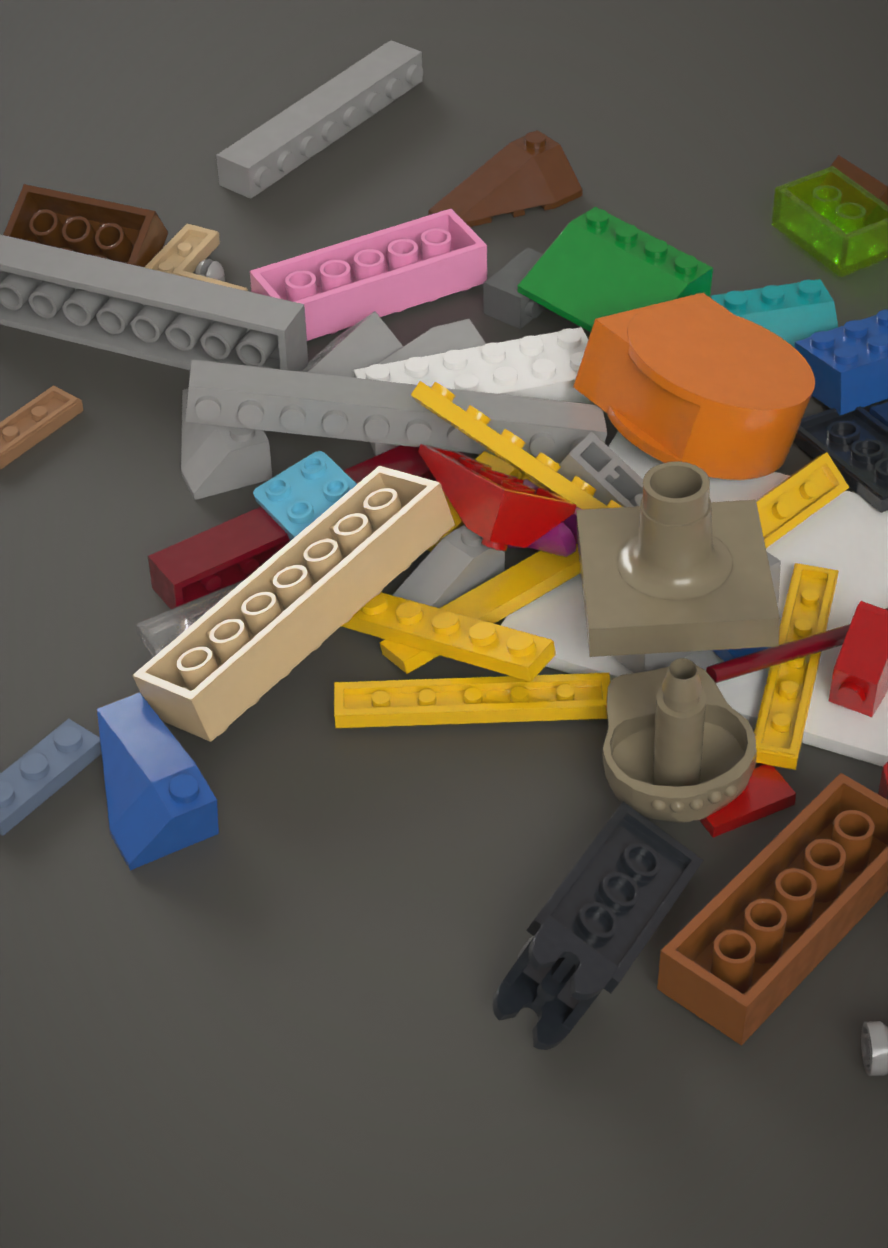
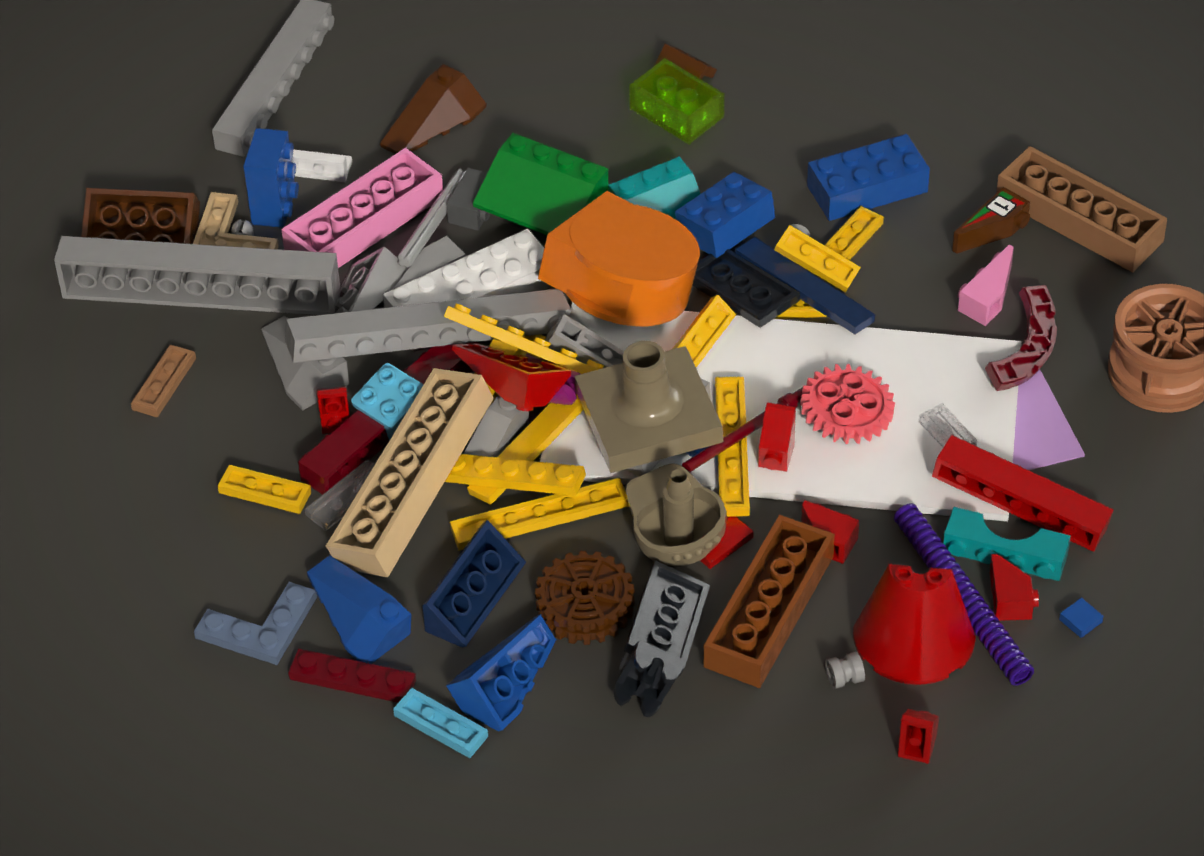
camera: 15 degrees left, 5 degrees up
none -> yellow plate [218,465,311,514]
none -> blue brick [243,128,299,228]
none -> dark red plate [288,648,416,703]
none -> white panel [292,150,352,182]
none -> red slope [317,386,350,434]
none -> medium azure plate [393,688,488,758]
none -> light grey axle [398,169,466,267]
none -> dark blue slope [423,520,526,648]
none -> blue wedge [446,614,556,731]
none -> reddish brown piece [535,551,635,645]

